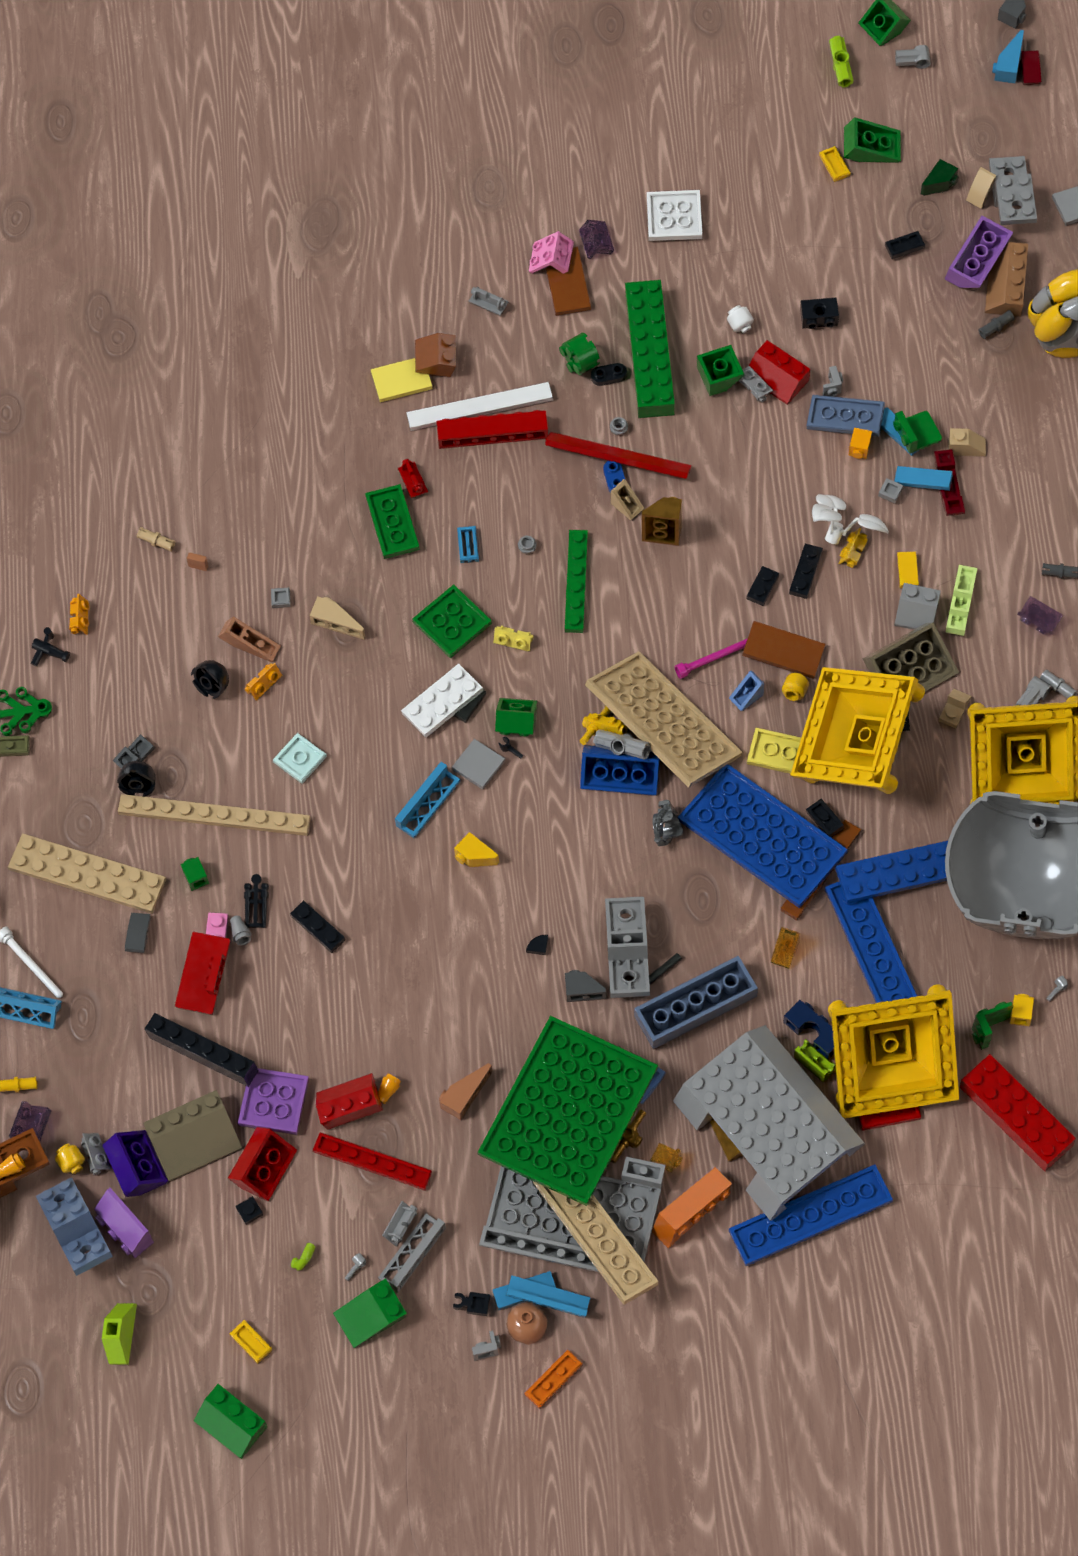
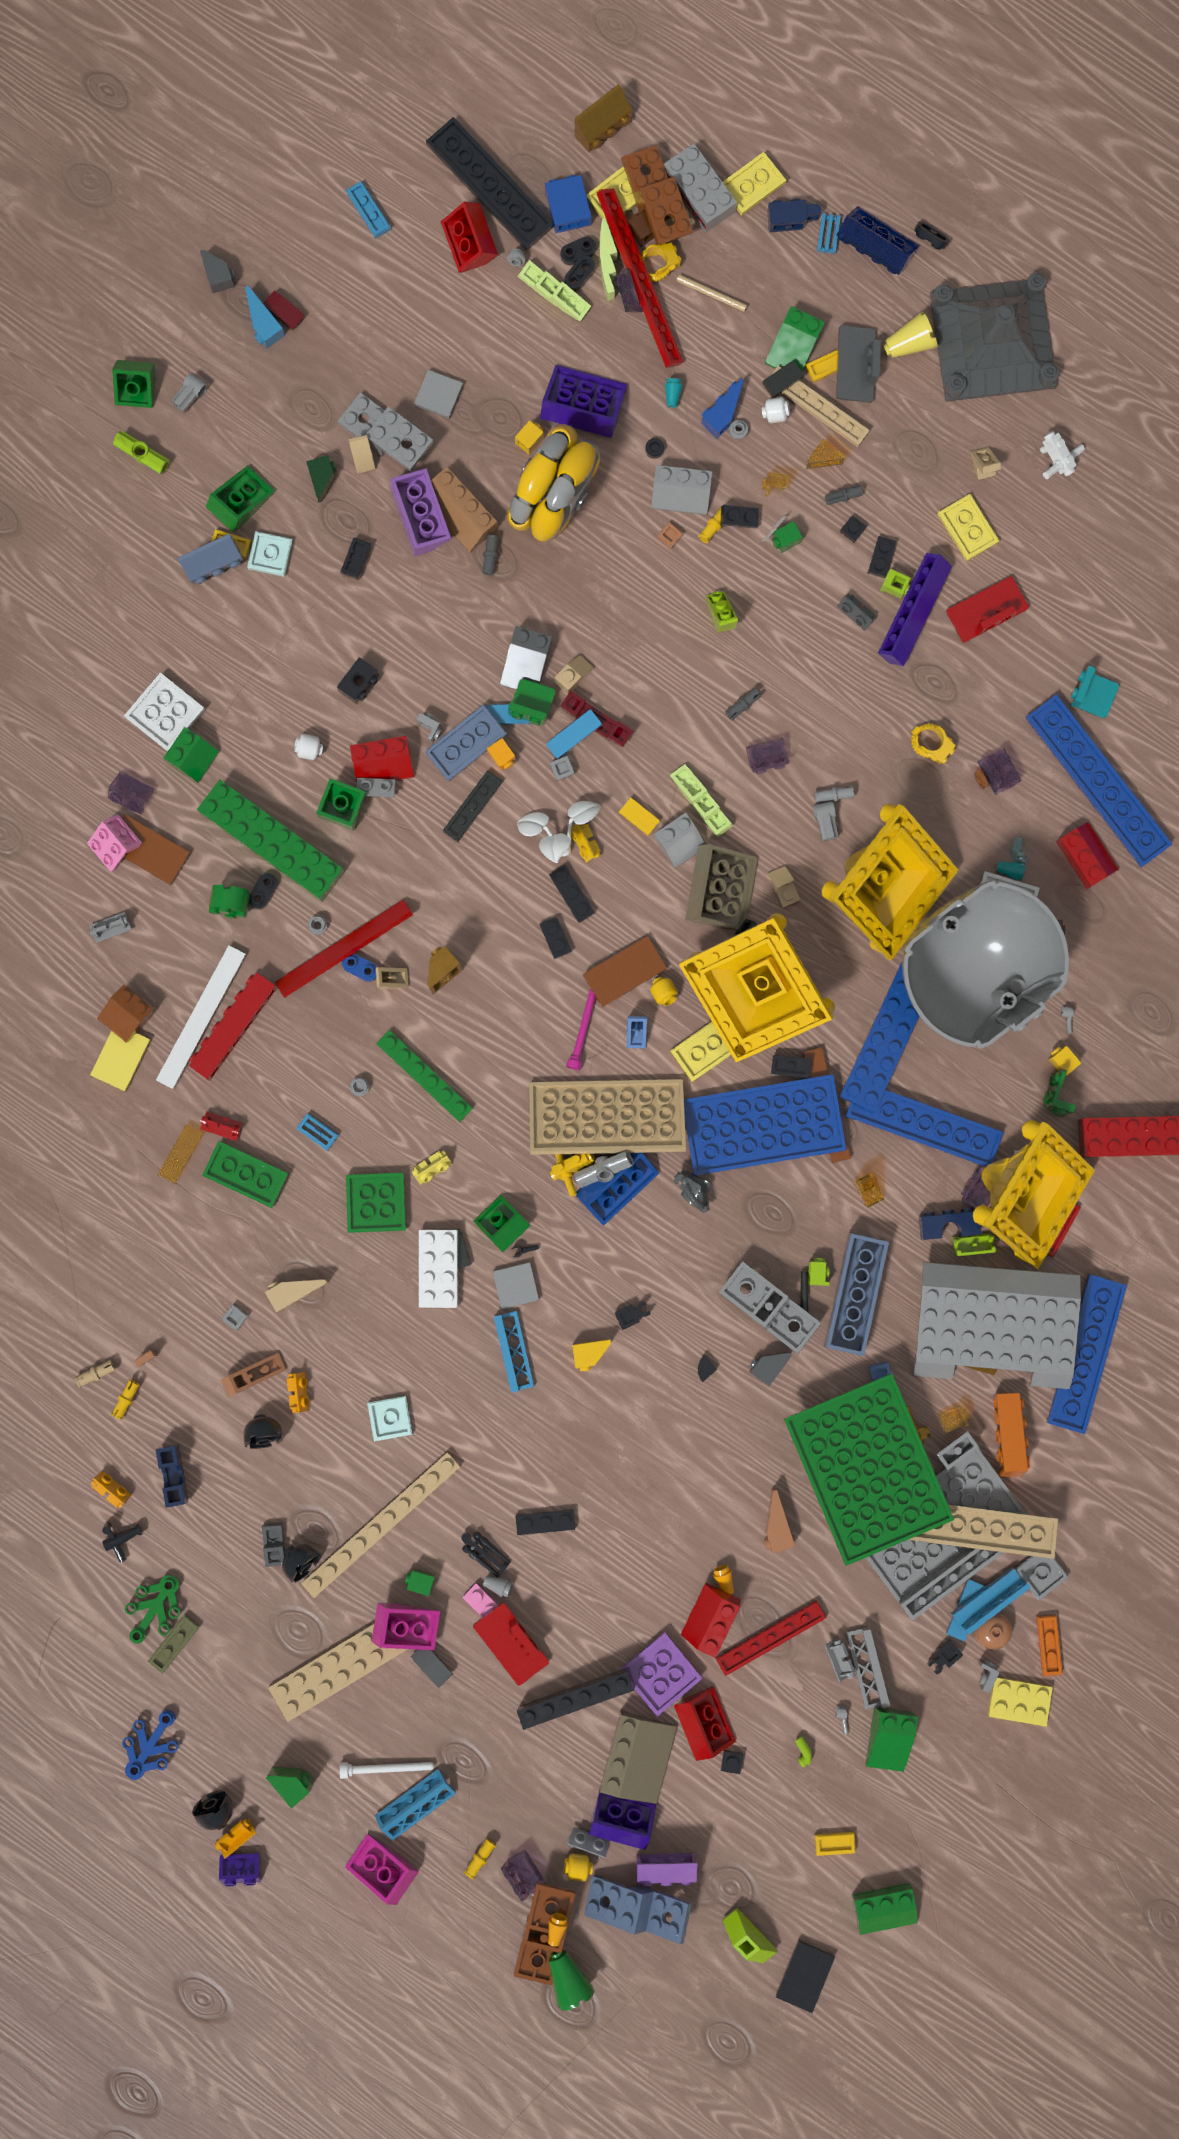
camera: 60 degrees left, 20 degrees up
none -> yellow pin [111,1379,140,1420]
none -> dark blue arch [155,1444,189,1508]
none -> clear yellow tile [158,1124,204,1184]
none -> green slope [163,727,219,783]
none -> sand blue slope [177,534,244,585]
none -> light aqua tile [247,531,293,577]
none -> dark pink slope [372,1603,440,1650]
none -> pearl dark grey tile [442,770,503,842]
none -> slope [500,626,552,690]
none -> black plate [614,1302,651,1330]
none -> black tile [775,1940,835,2013]
none -> lime brick [808,1258,829,1286]
none -> light yellow plate [988,1677,1053,1727]
none -> light grey tile [1014,1556,1069,1601]

